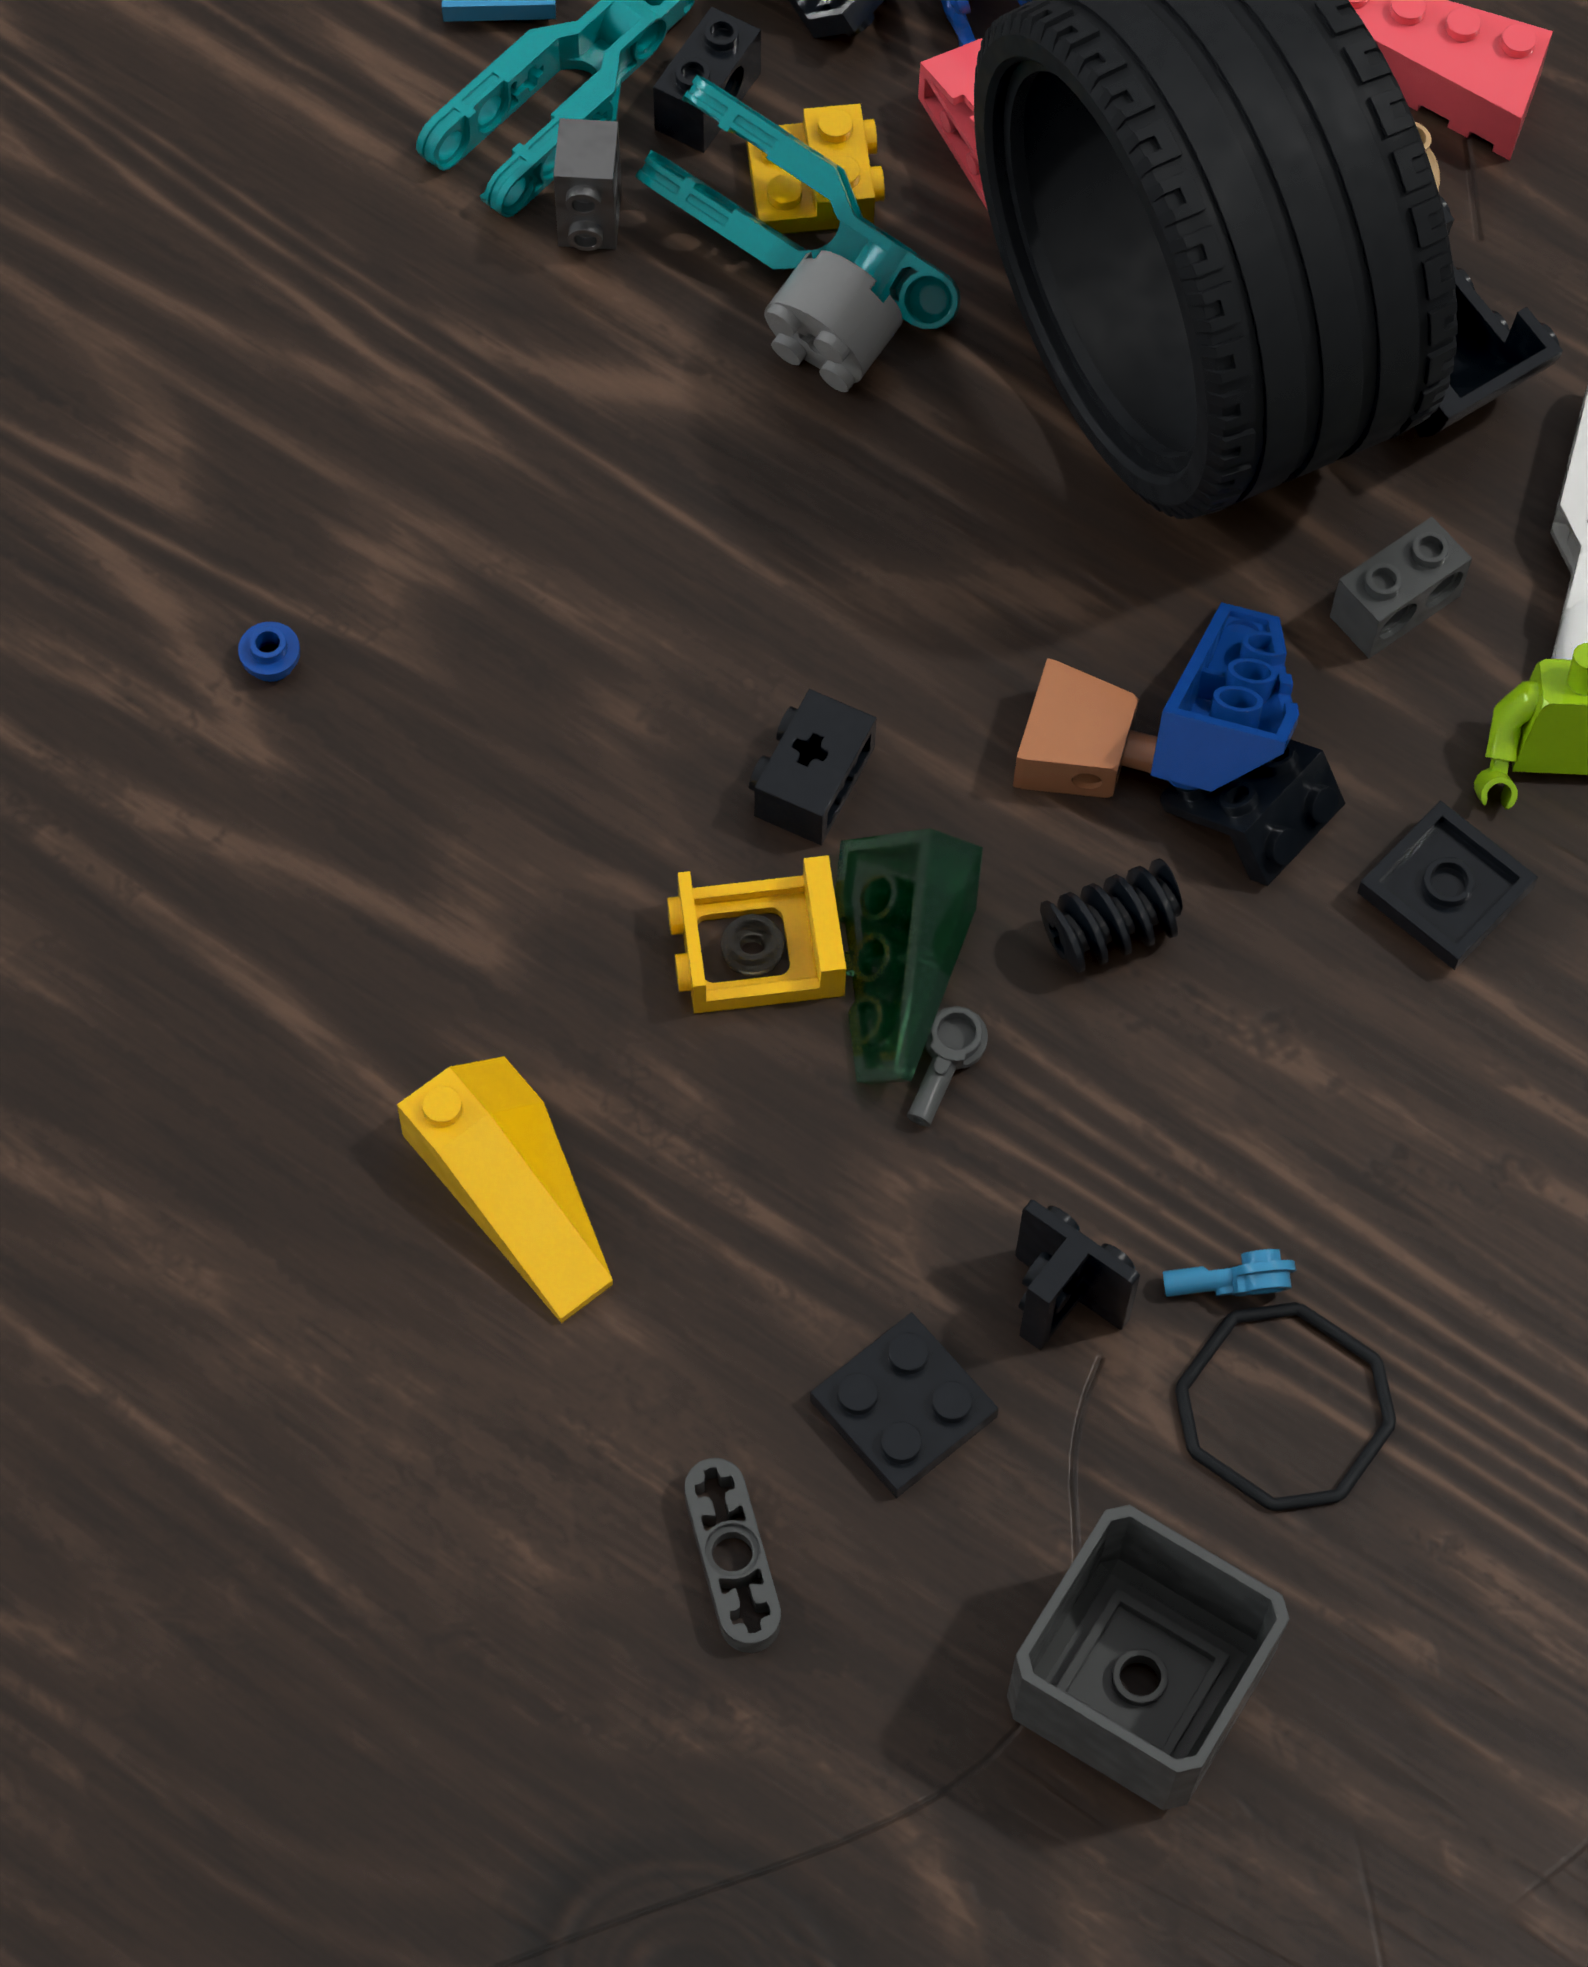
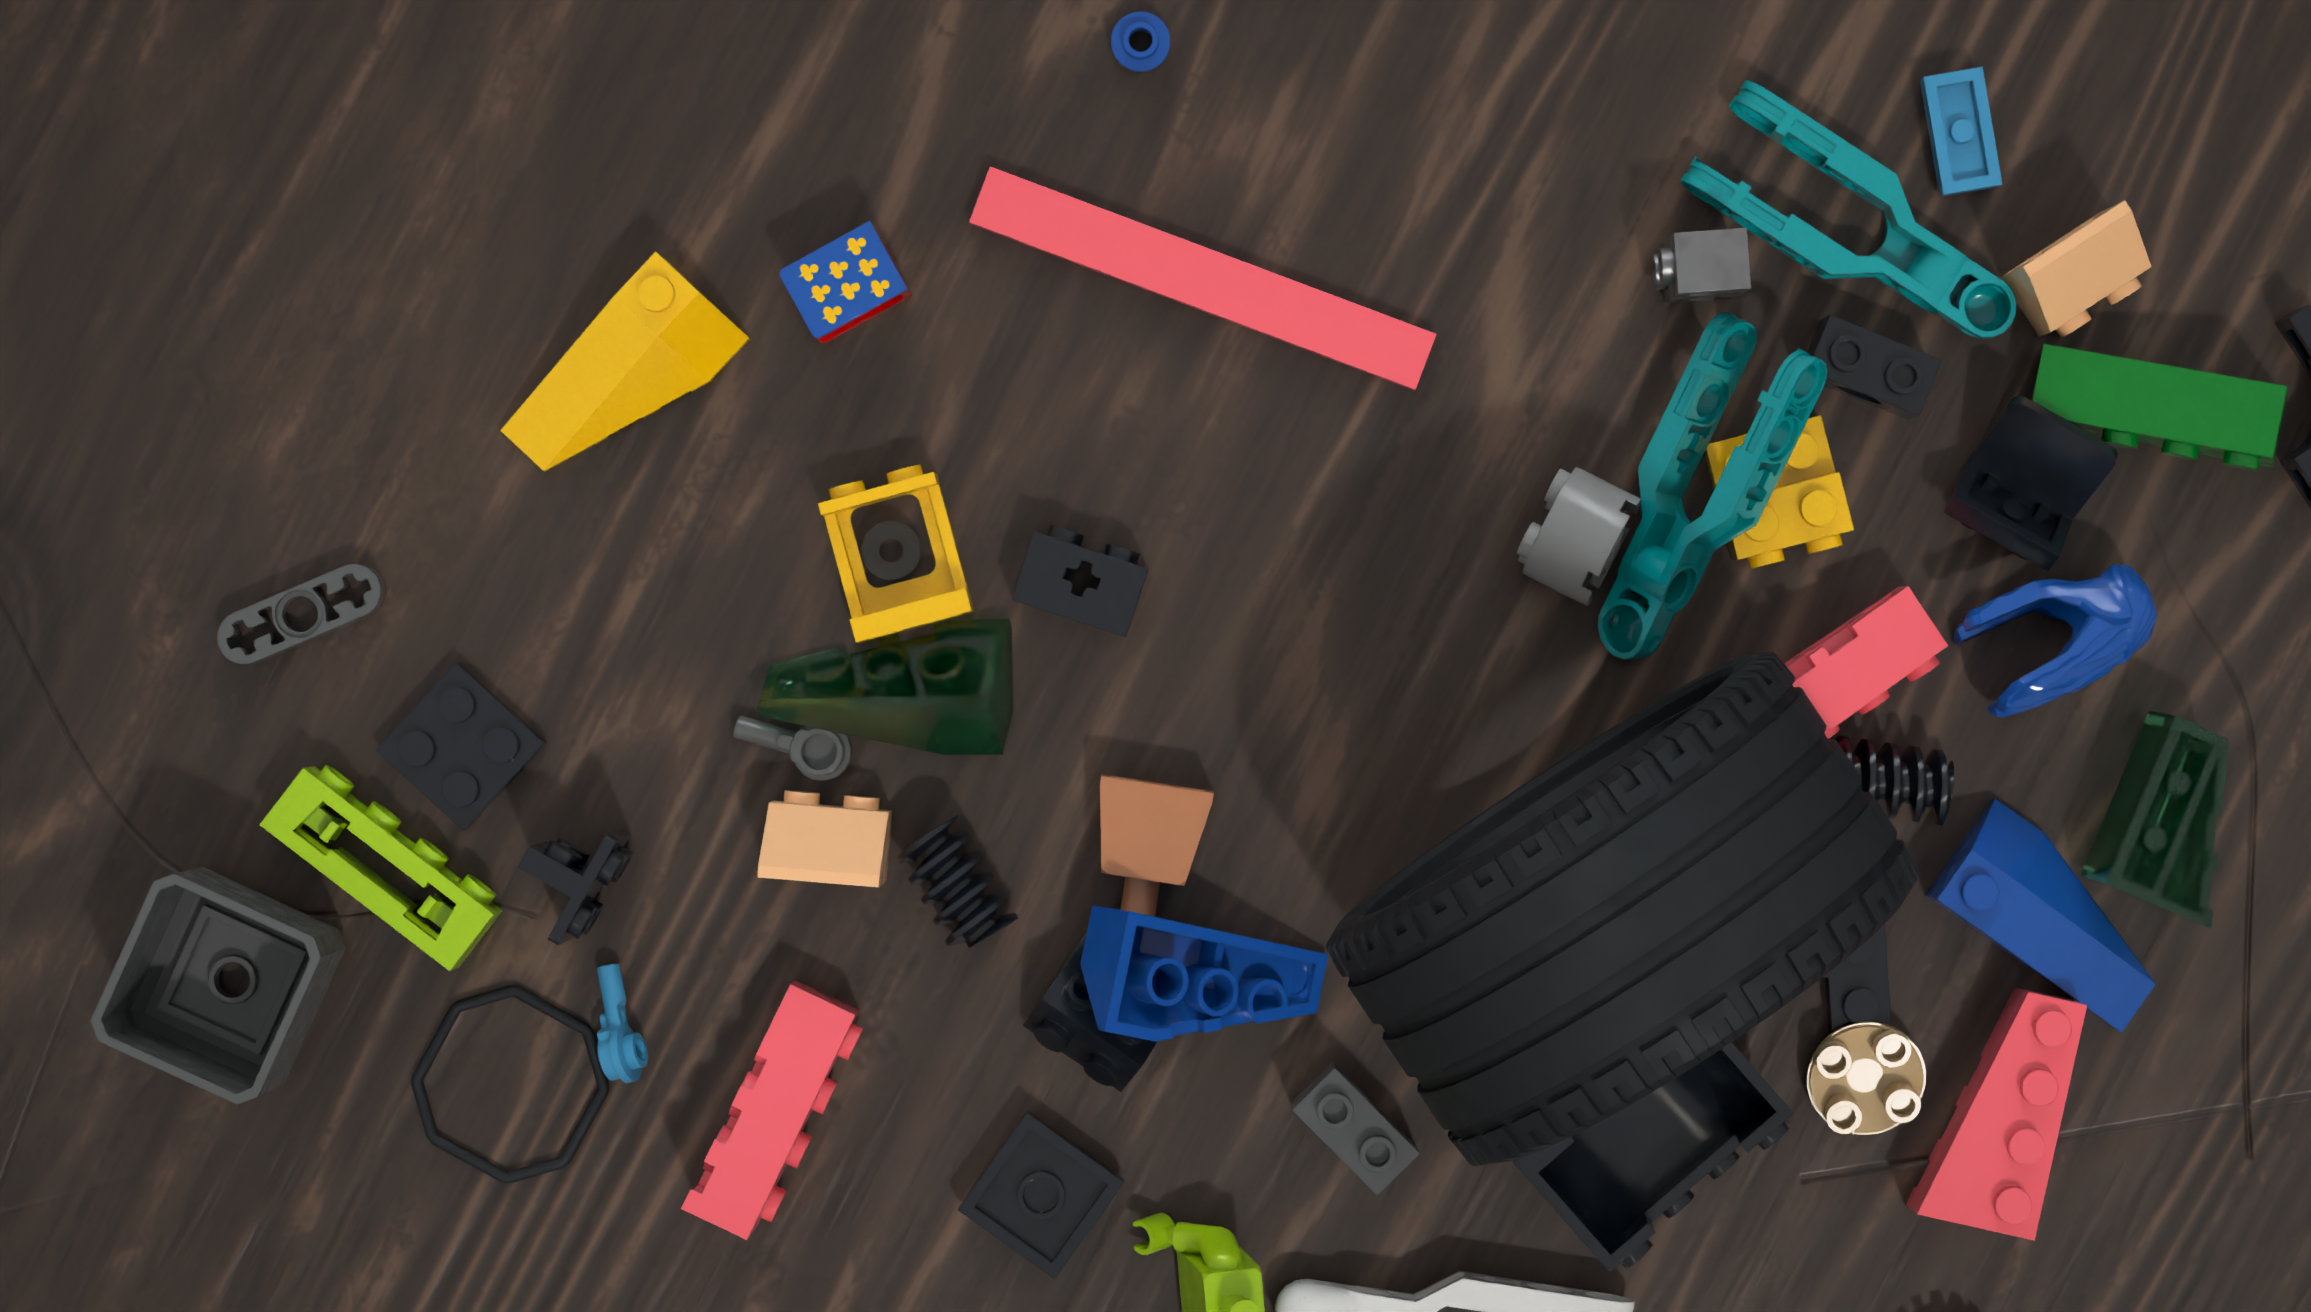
camera: 85 degrees right, 25 degrees up
none -> lime brick [260,765,502,971]
none -> coral wedge [681,980,863,1240]
none -> light nougat slope [757,790,892,888]
none -> blue piece [779,221,912,344]
none -> coral tile [969,166,1437,391]

